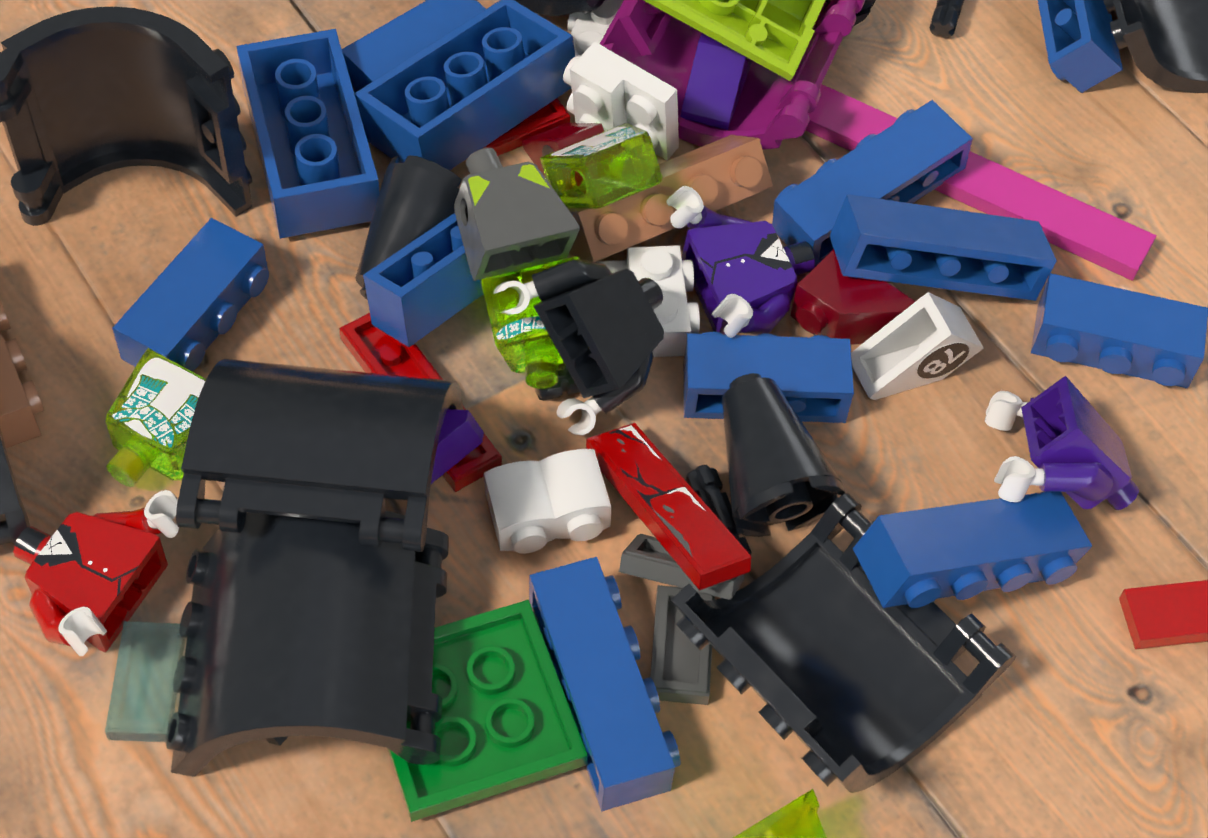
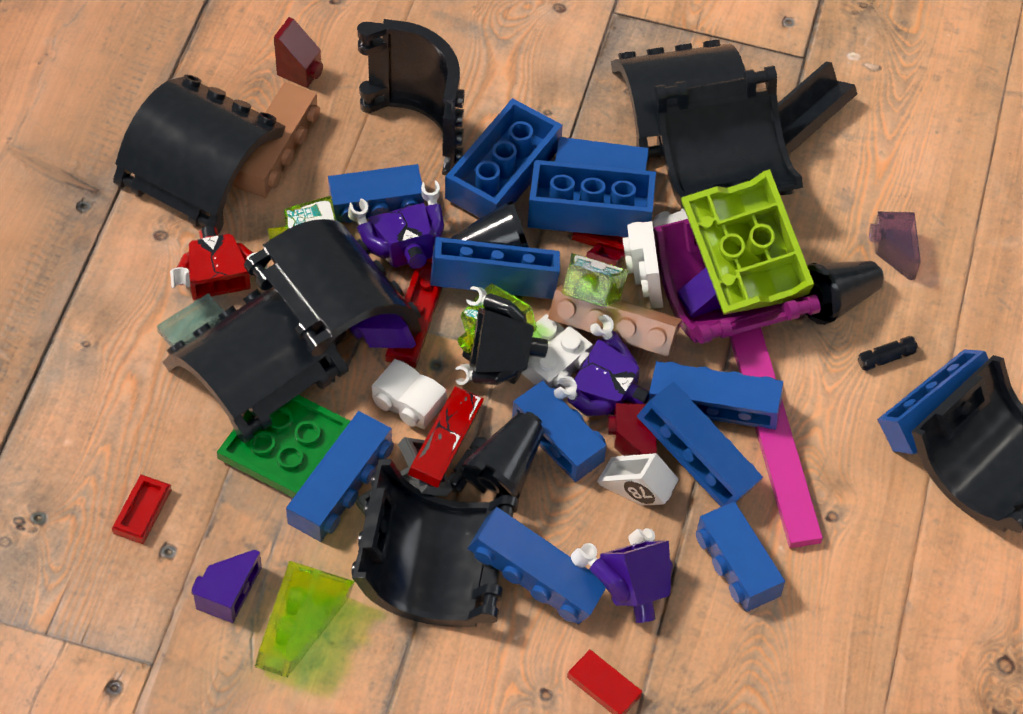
camera: 50 degrees right, 0 degrees up
dark grey torso [454,148,580,281] -> none
none -> dark purple torso [348,180,444,269]

